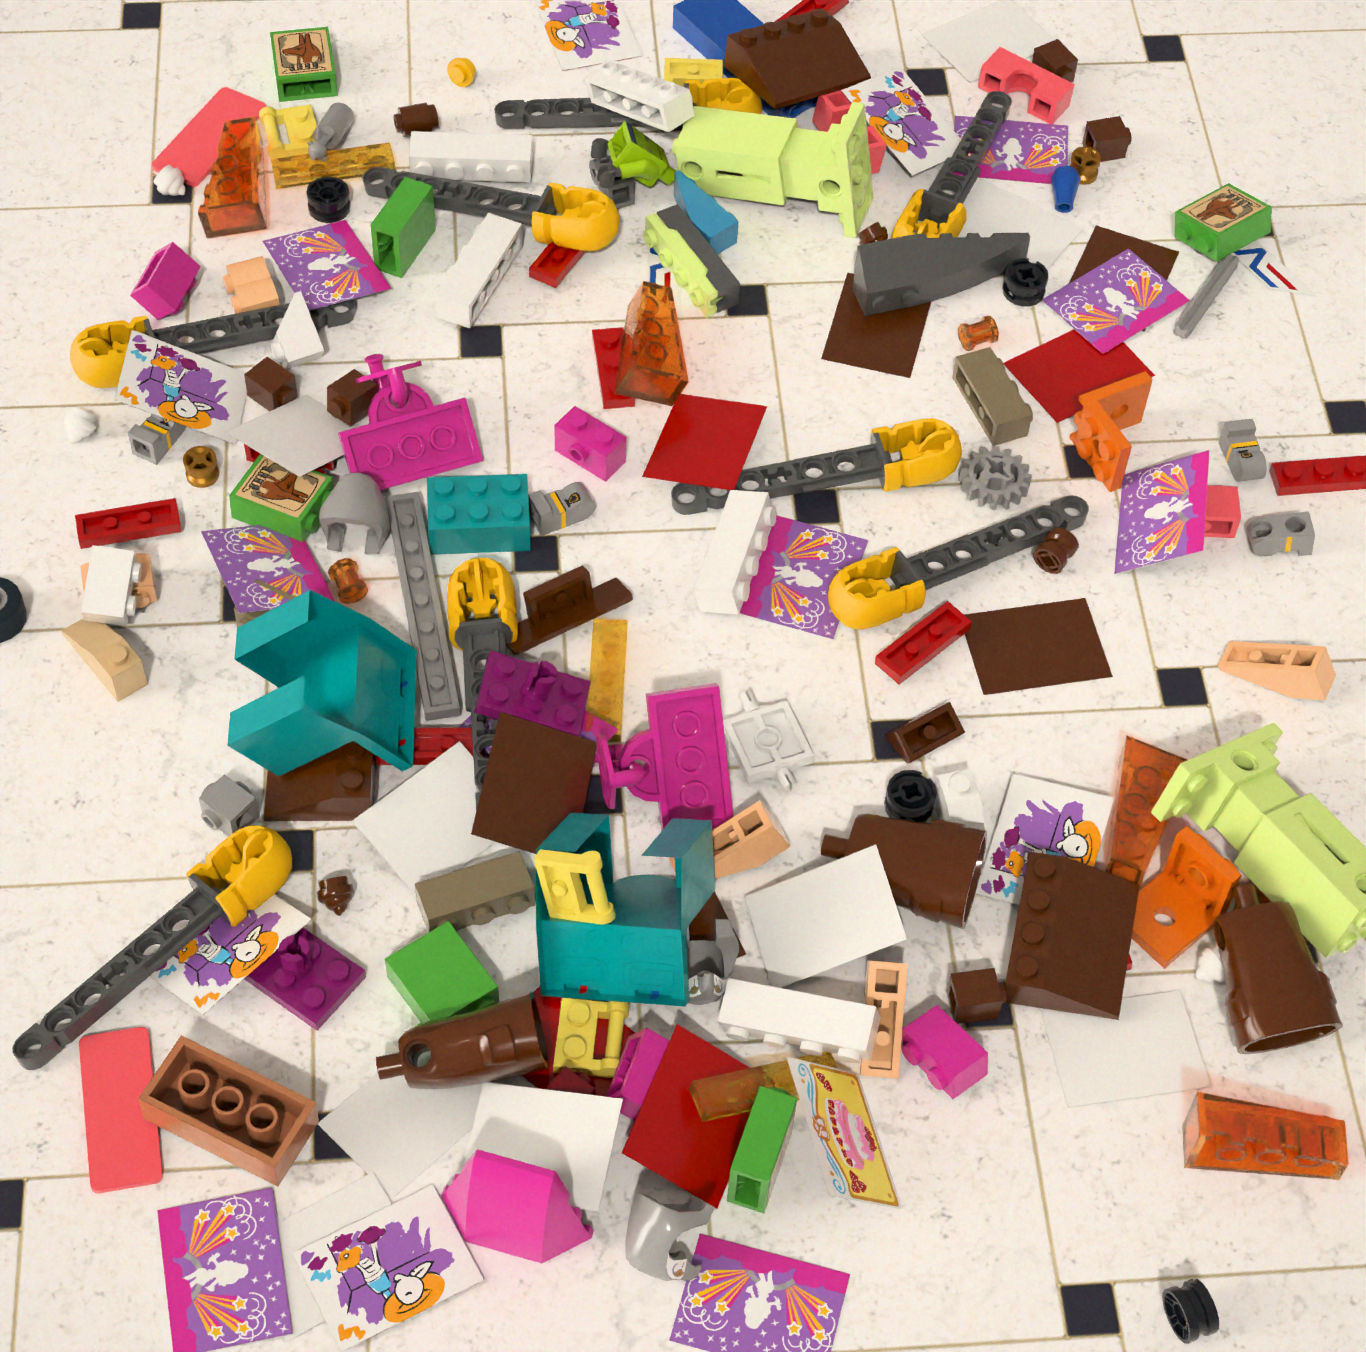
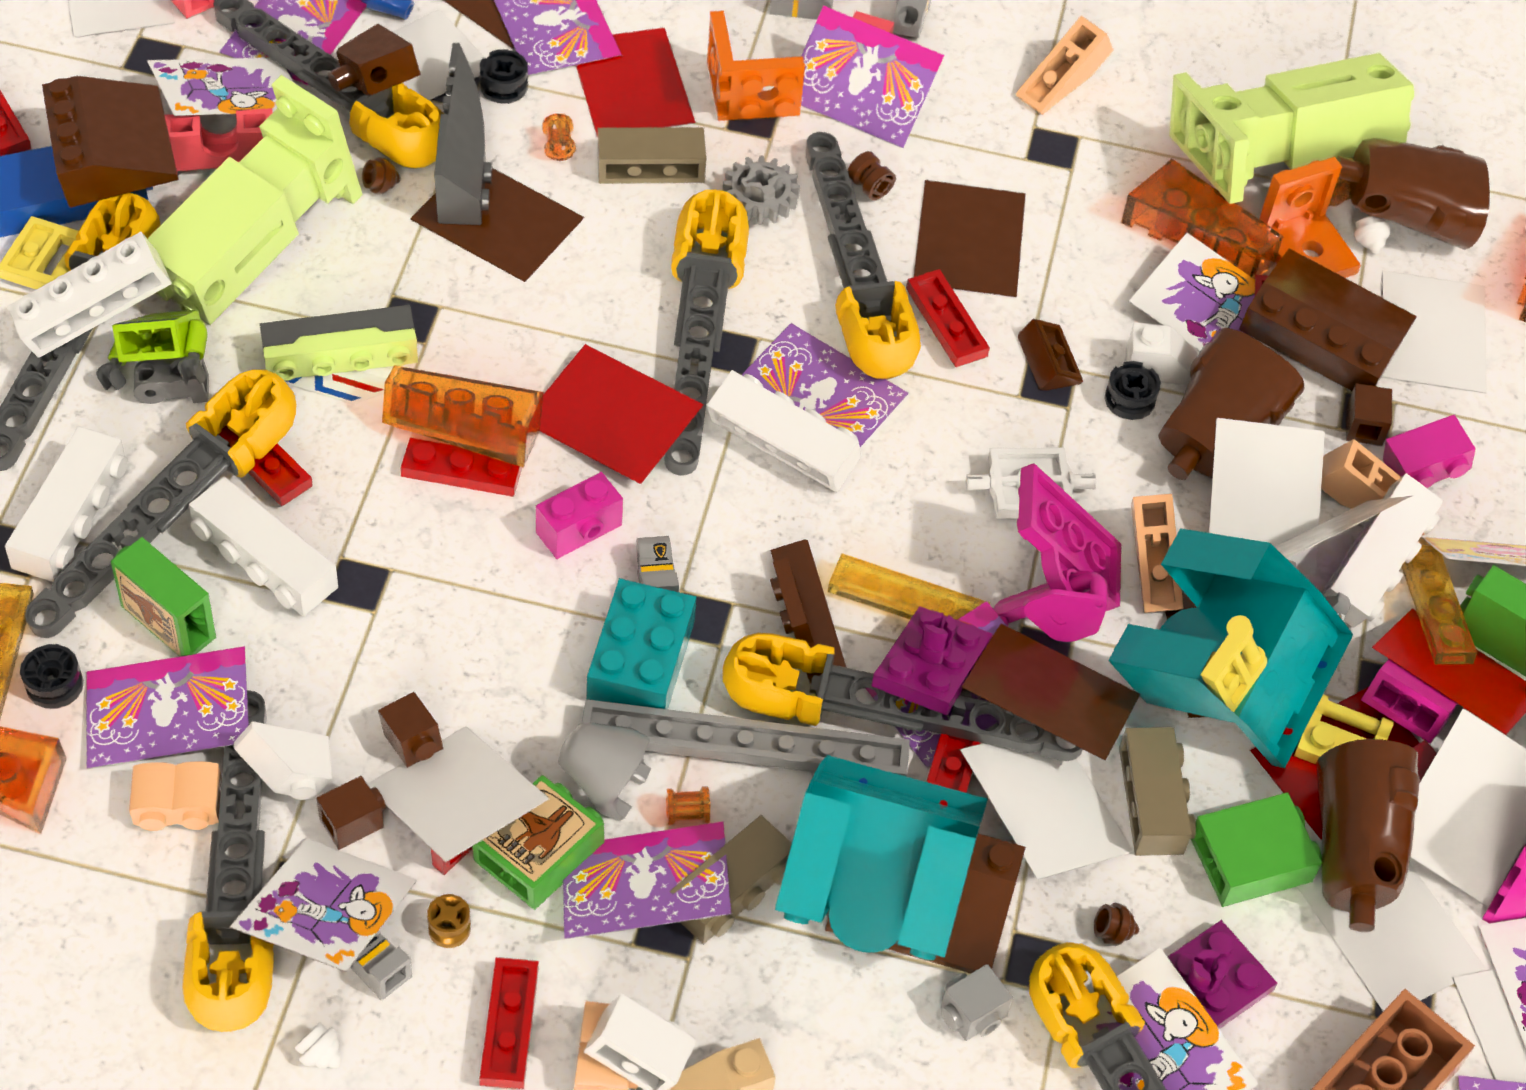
camera: 75 degrees left, 0 degrees up
dark pink brick [130,242,201,320] -> none
dark pink plate [338,354,483,490] -> none
dark azure slope [673,170,738,254] -> none
none -> reddish brown torso [328,24,421,95]
none -> white sticker [1275,495,1414,559]

